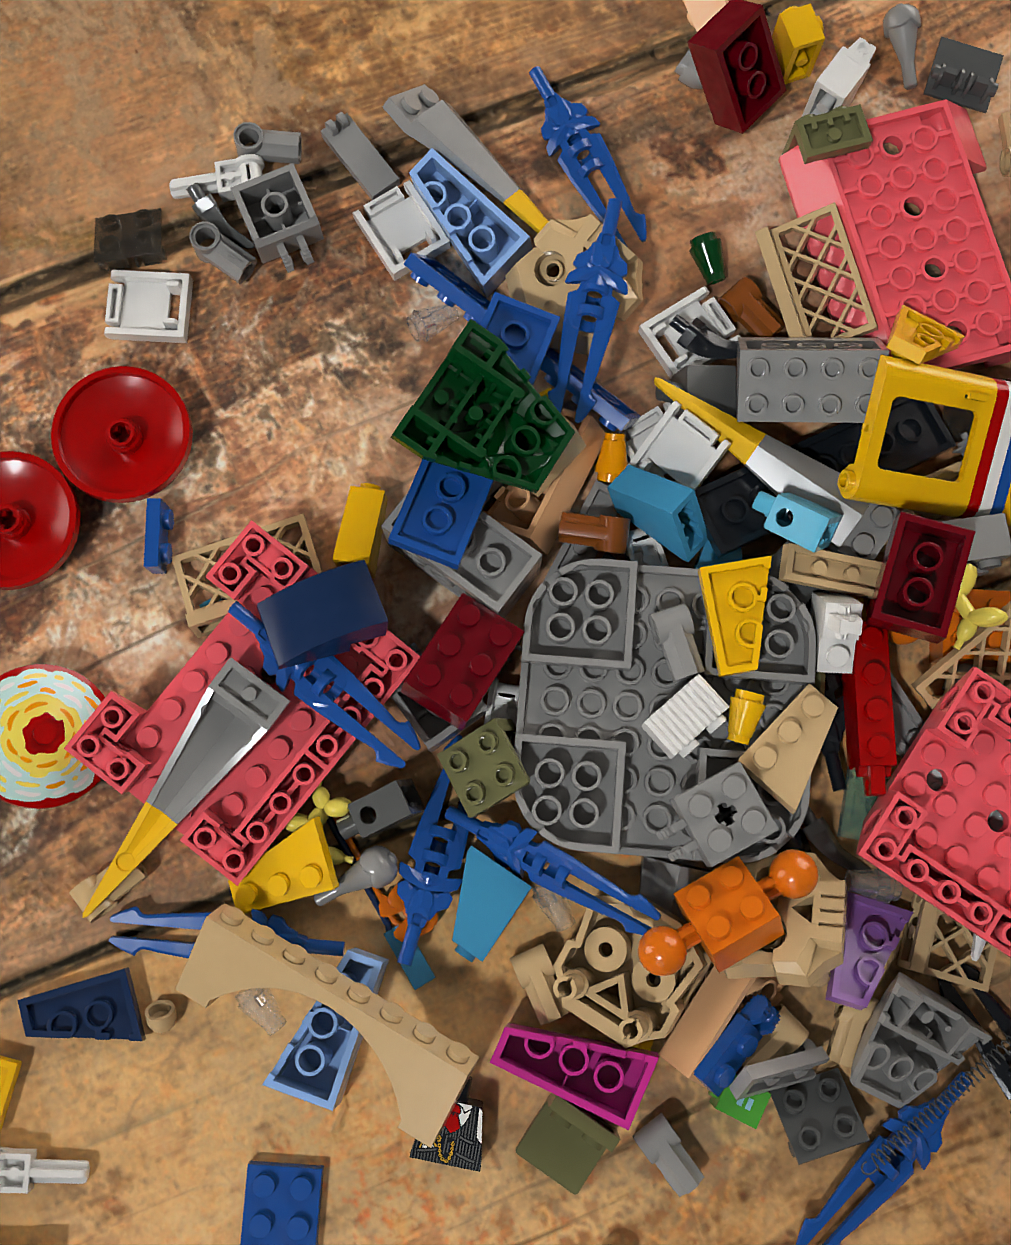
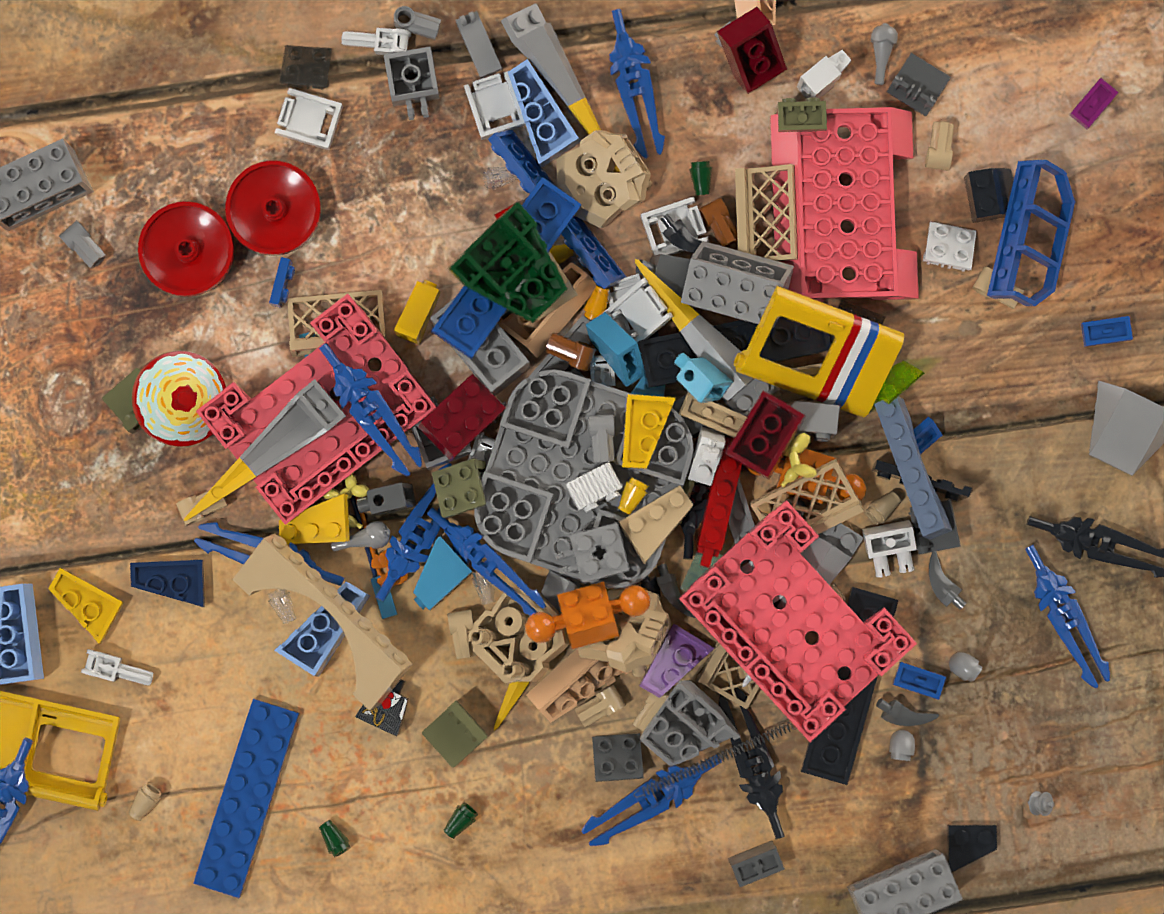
camera: 15 degrees right, 5 degrees up
tan hinge [145,1000,176,1034] -> none
dark grey bar [186,183,255,248] -> none
light grey piece [189,221,257,284] -> none
dark blue slope [257,560,388,670] -> none
dark pink wedge [489,1023,659,1130] -> none
blue sword [548,198,628,424] -> none
light grey piece [632,1113,704,1197] -> none
blue hinge [694,994,781,1097] -> none
bright green brick [708,1073,772,1129] -> none
light grey hinge [729,1039,830,1100] -> none
yellow brick [772,3,825,84] -> none
clear cone [844,868,903,904] -> none
yellow wing [886,305,965,364] -> none

